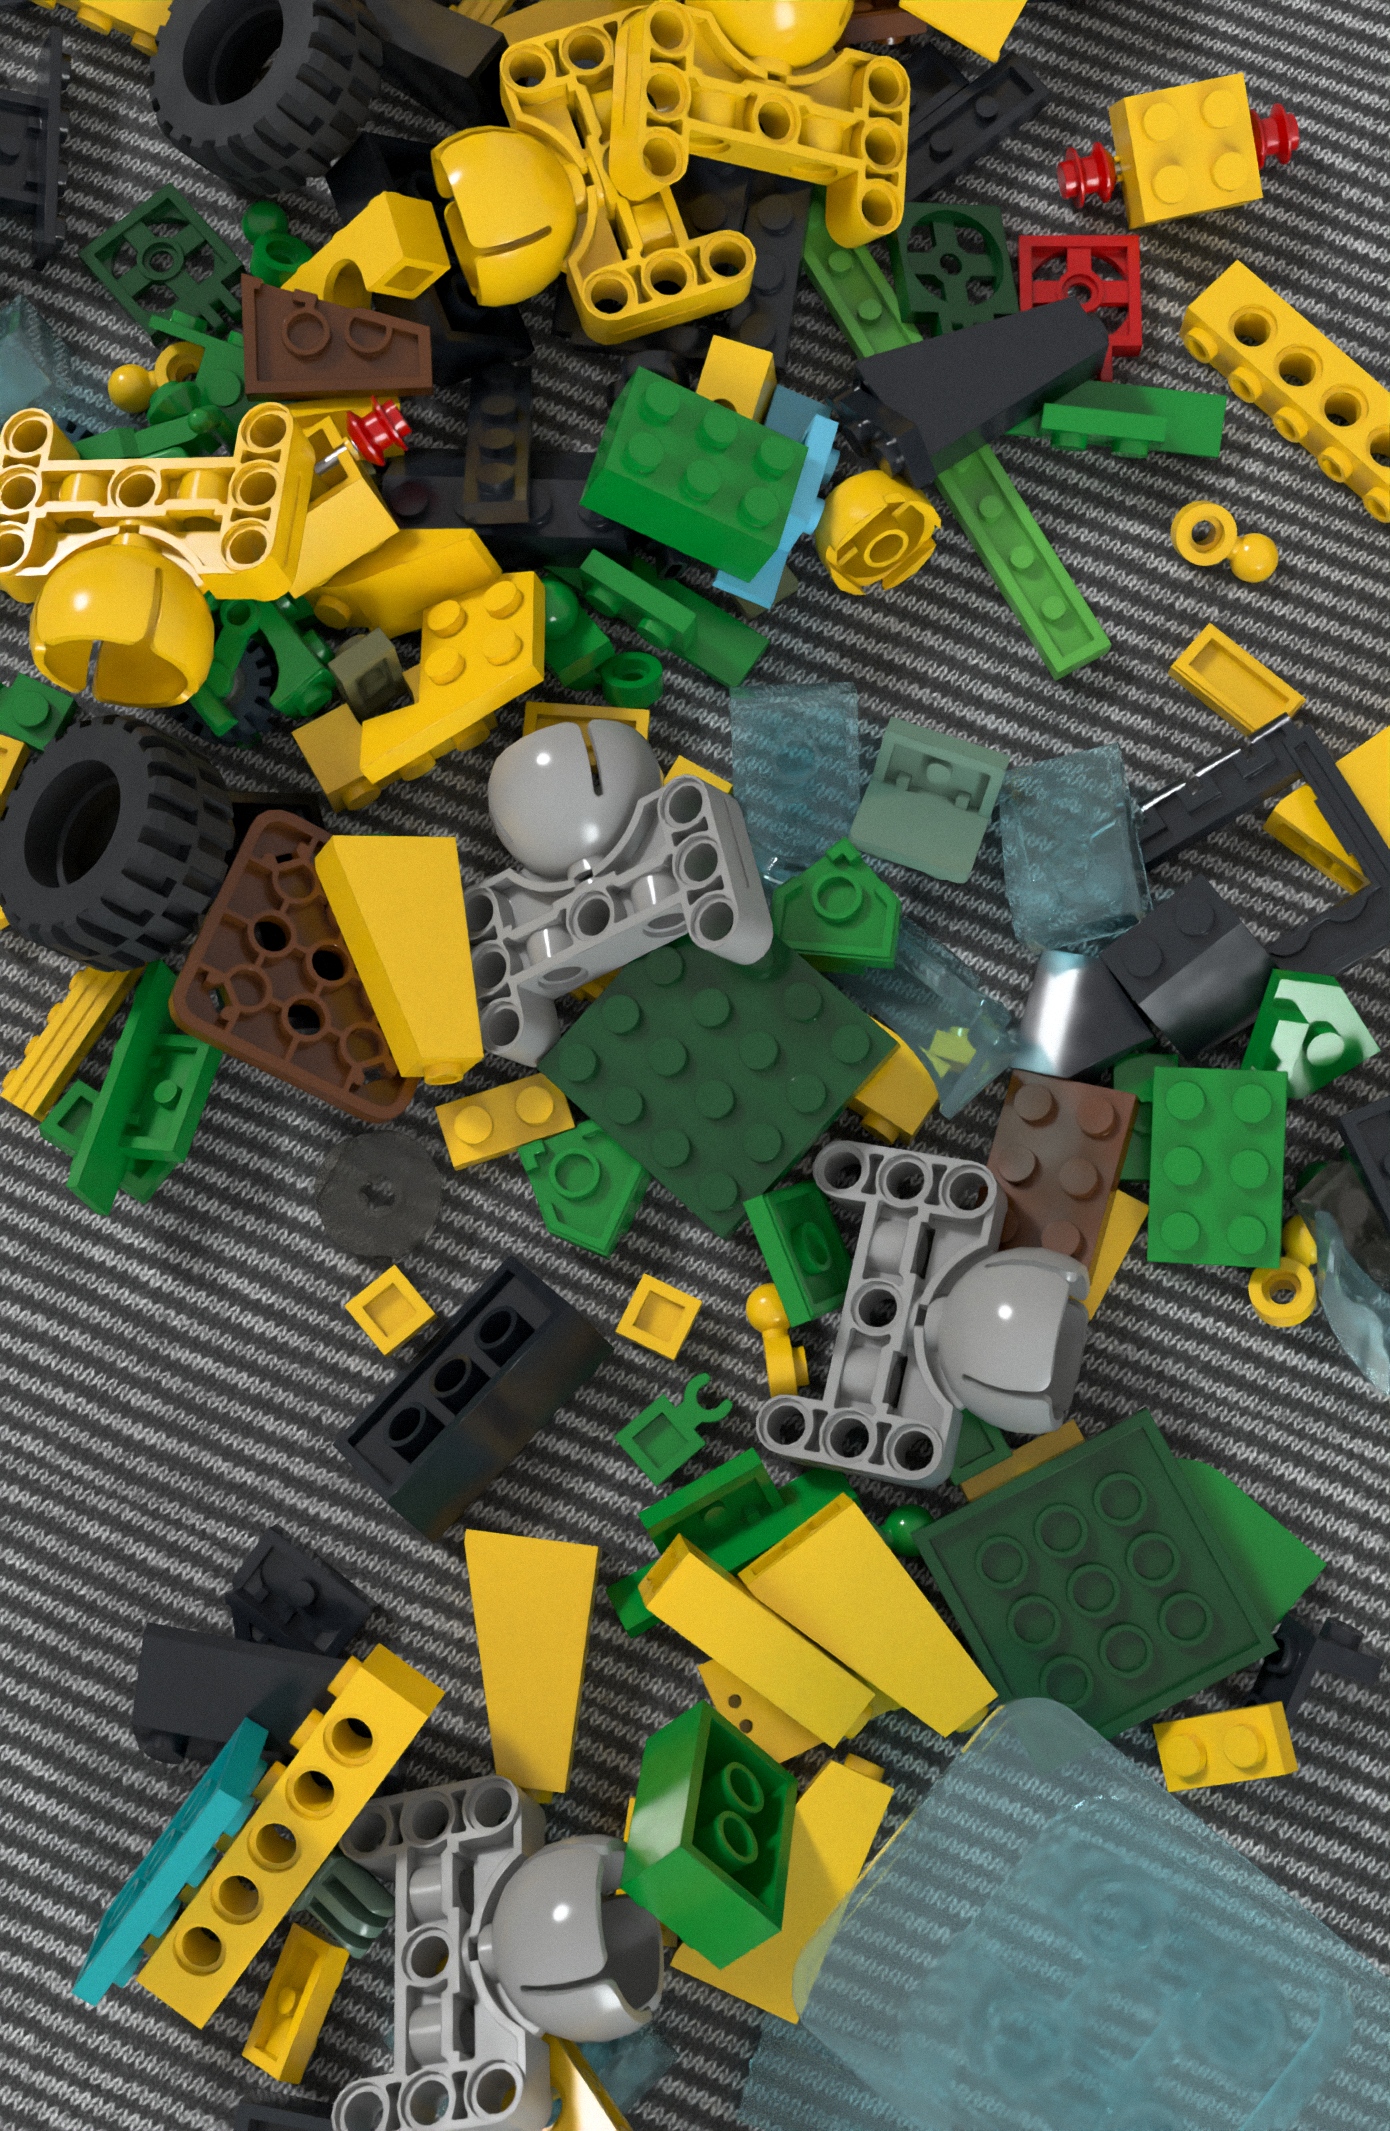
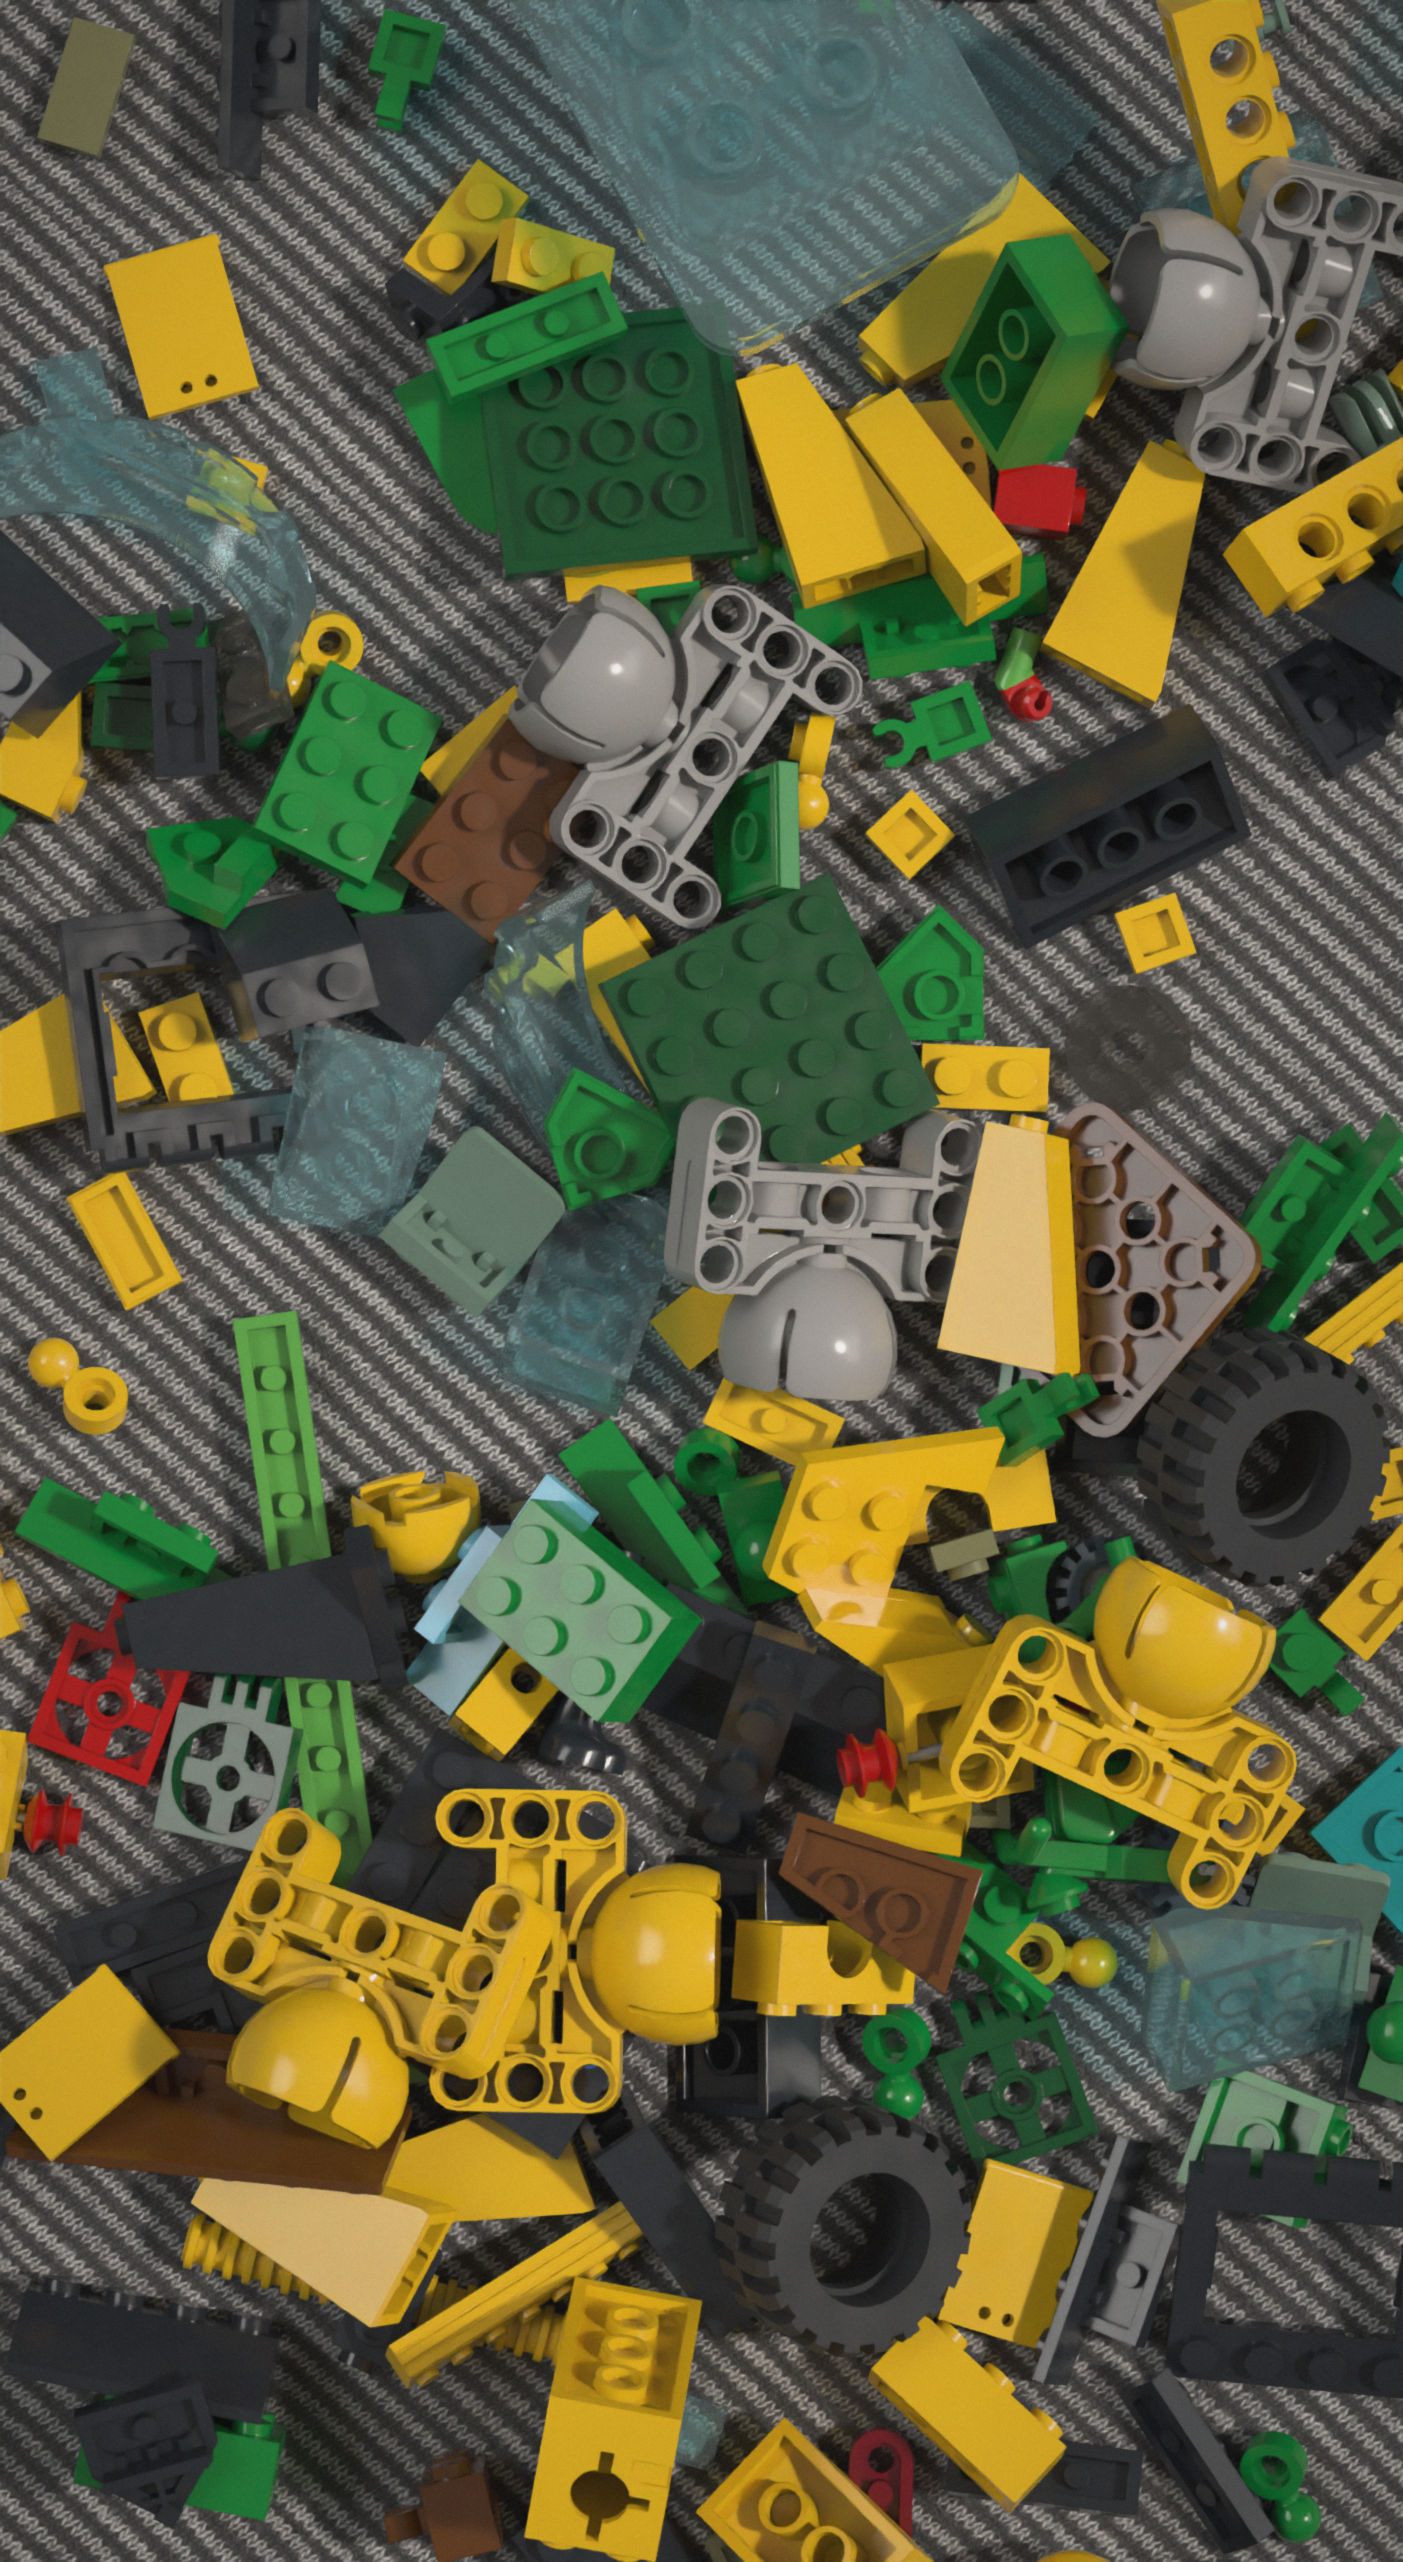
camera: 170 degrees left, 10 degrees up
none -> yellow plate [139,992,235,1102]
none -> yellow plate [403,159,530,298]
none -> green plate [425,271,628,405]
none -> yellow container [934,2158,1094,2349]
none -> green plate [976,1372,1100,1467]
none -> red brick [992,464,1086,541]
none -> arm [995,627,1052,722]

